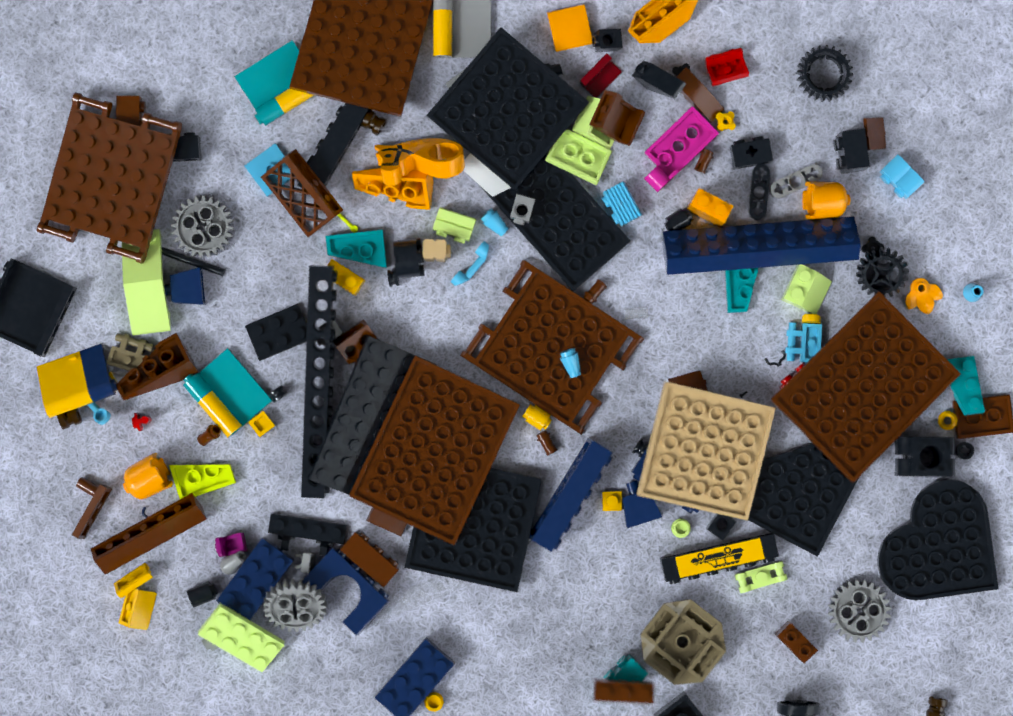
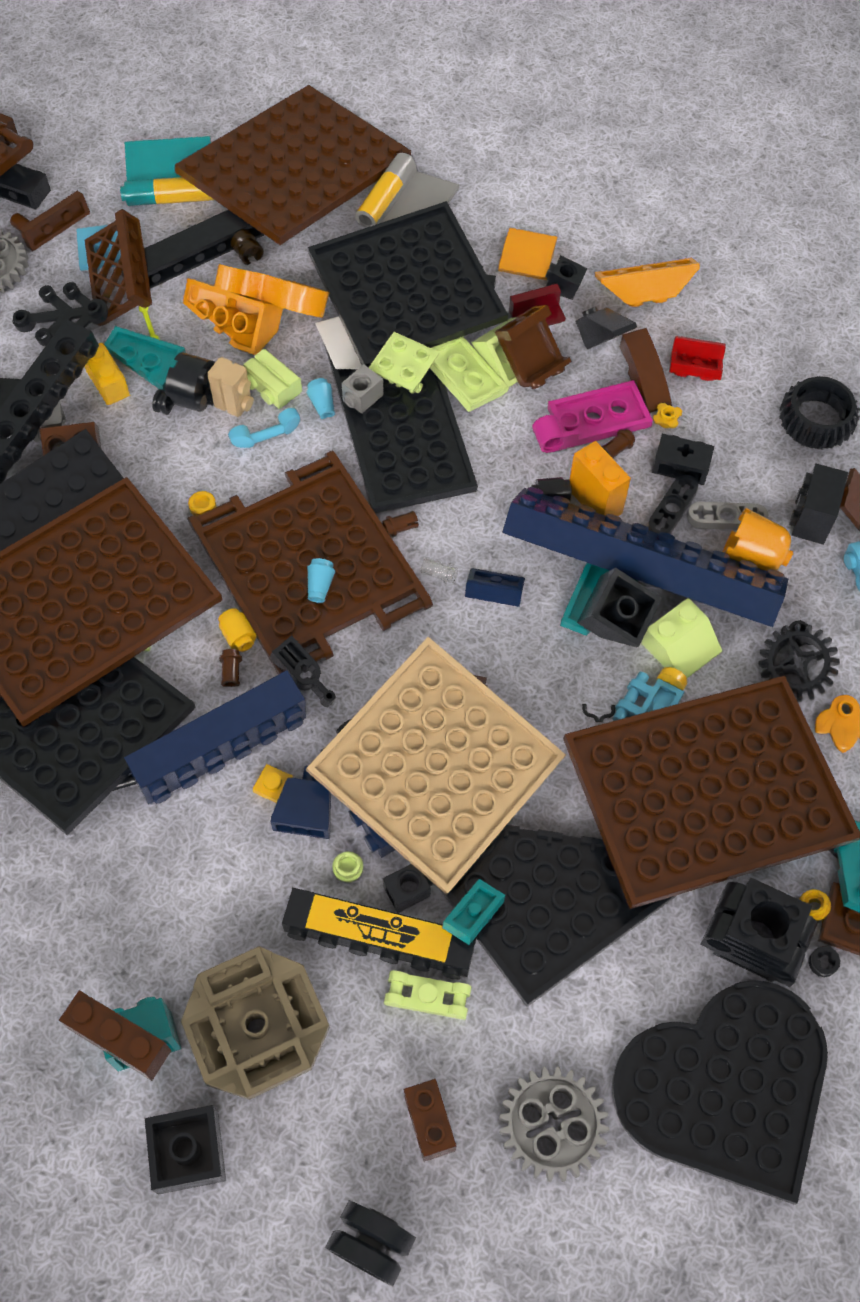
camera: 25 degrees right, 25 degrees down
medium azure brick [602,181,642,227] -> none
none -> reddish brown piece [10,190,90,252]
none -> black plant [12,282,108,346]
none -> yellow tile [188,491,216,516]
none -> black piece [270,635,336,708]
none -> yellowish green hinge [369,332,439,394]
none -> teal plate [443,879,505,945]
none -> dark blue slope [465,568,525,607]
none -> black slope [577,568,662,648]

